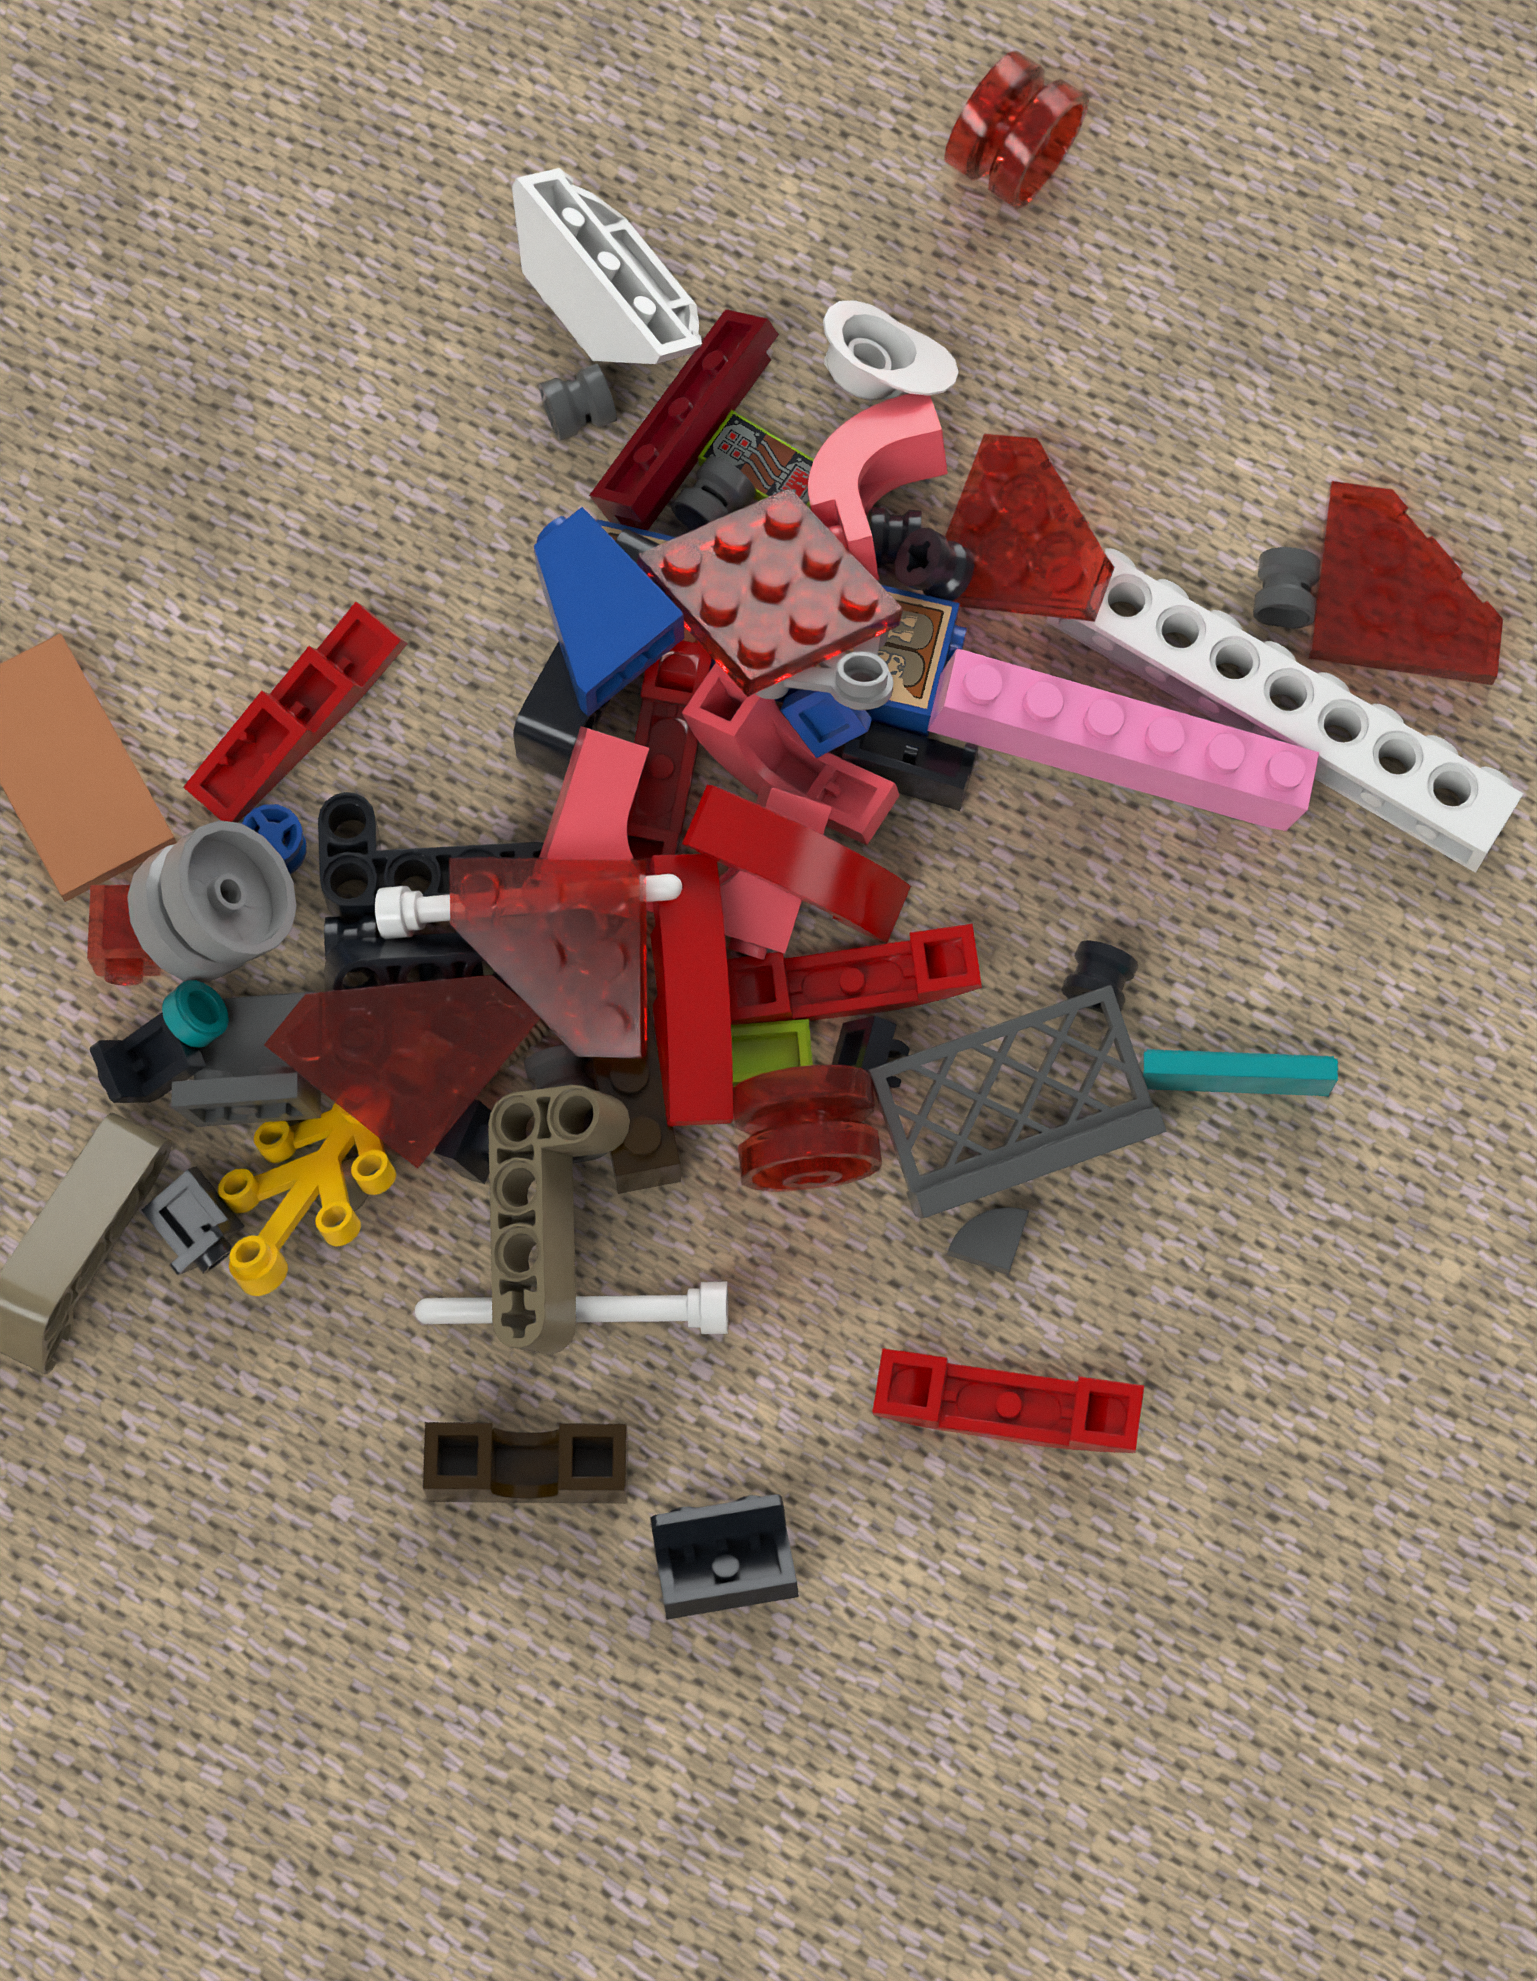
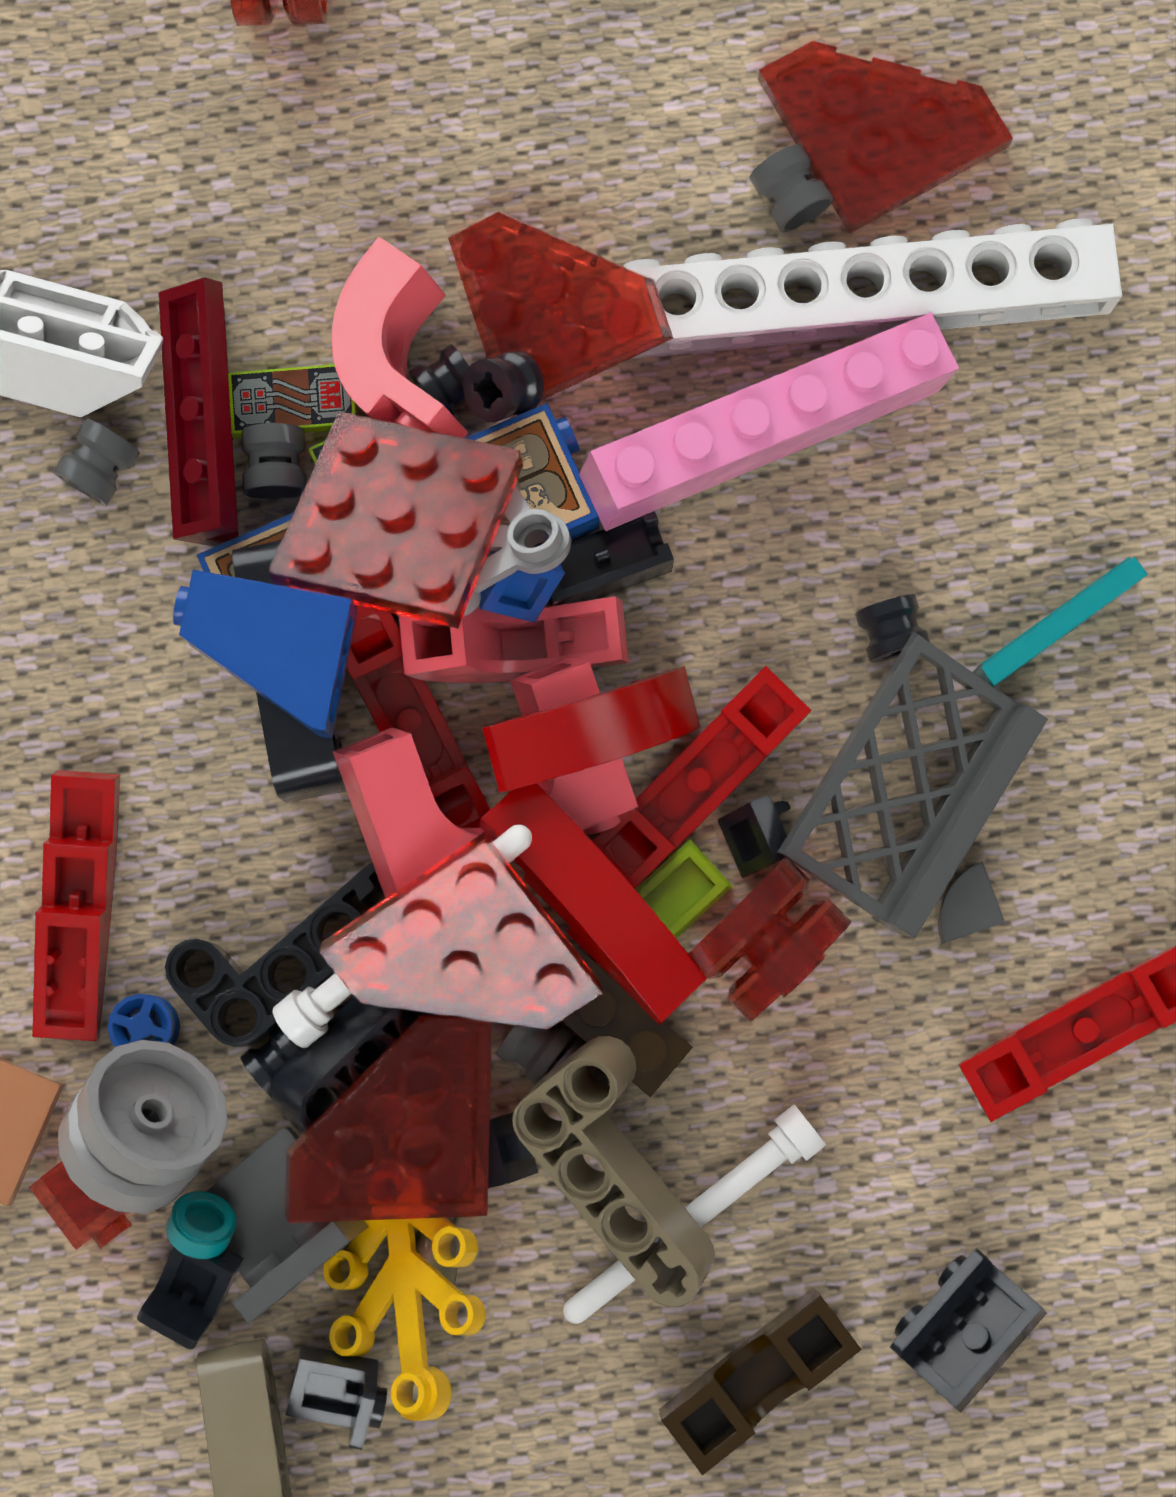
camera: 35 degrees left, 10 degrees up
white piece [823,300,959,400] -> none

